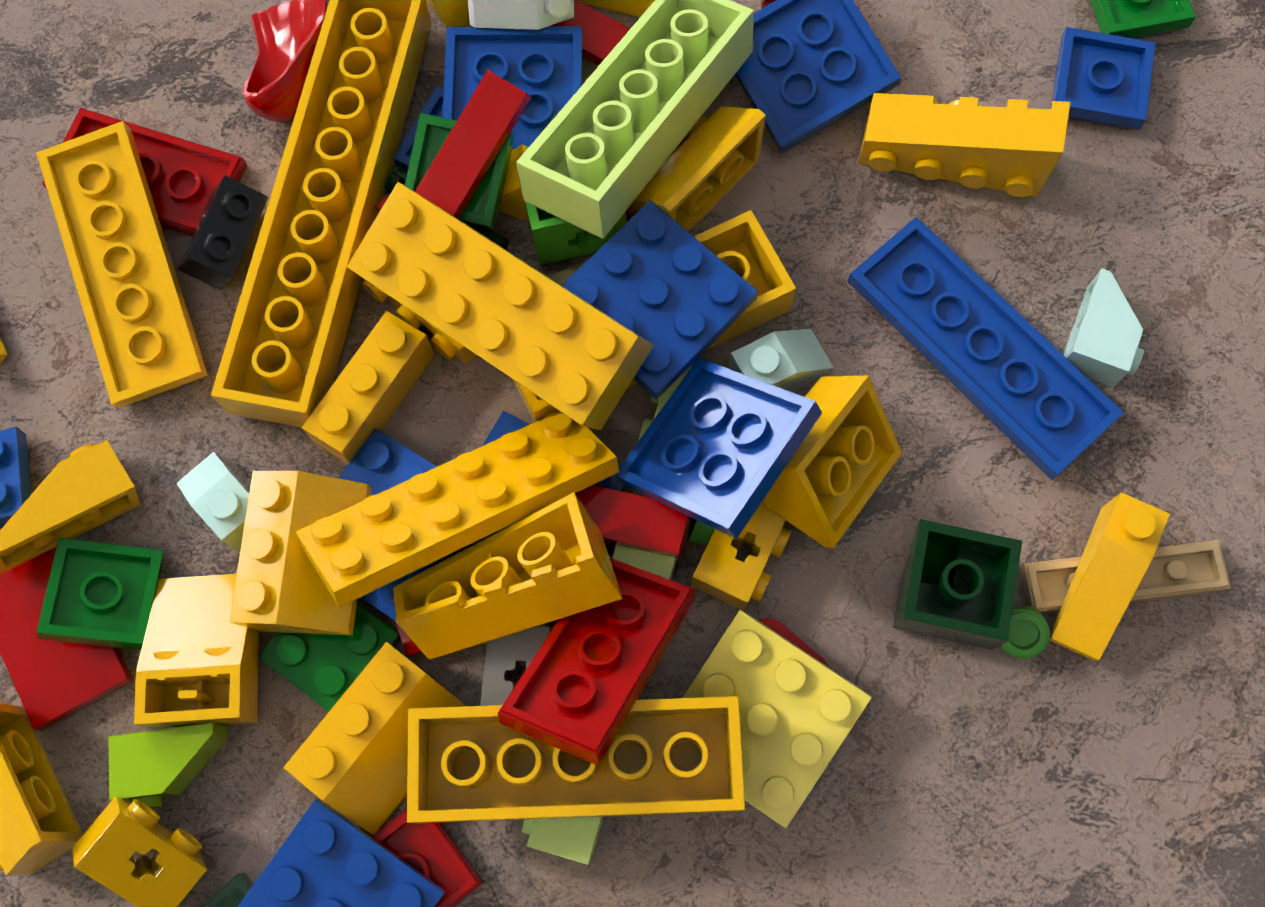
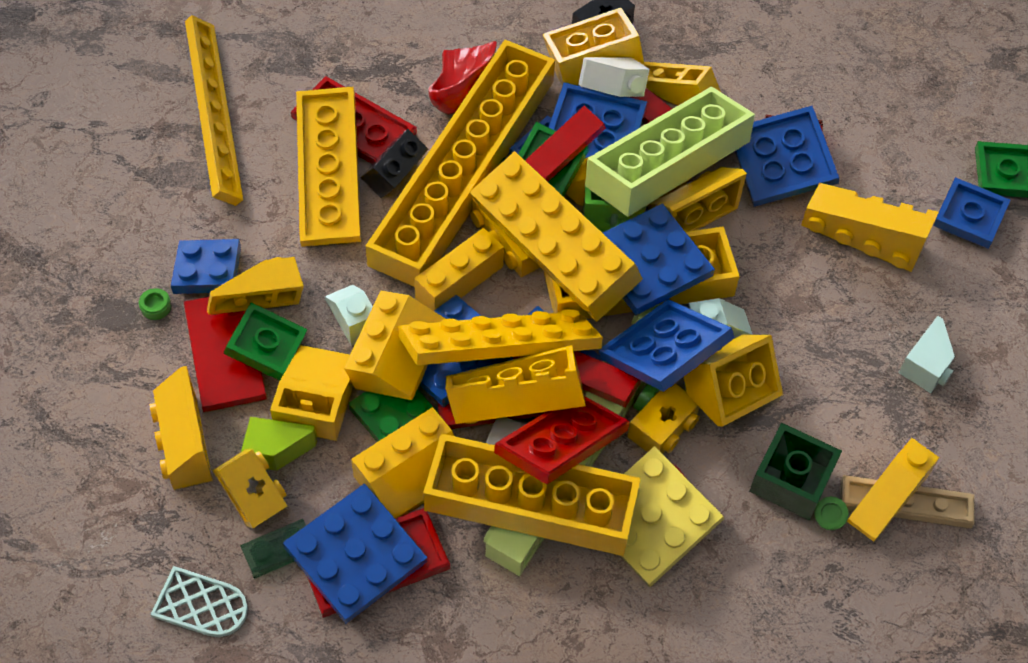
camera: 10 degrees right, 15 degrees down
blue plate [847,217,1124,480] -> none

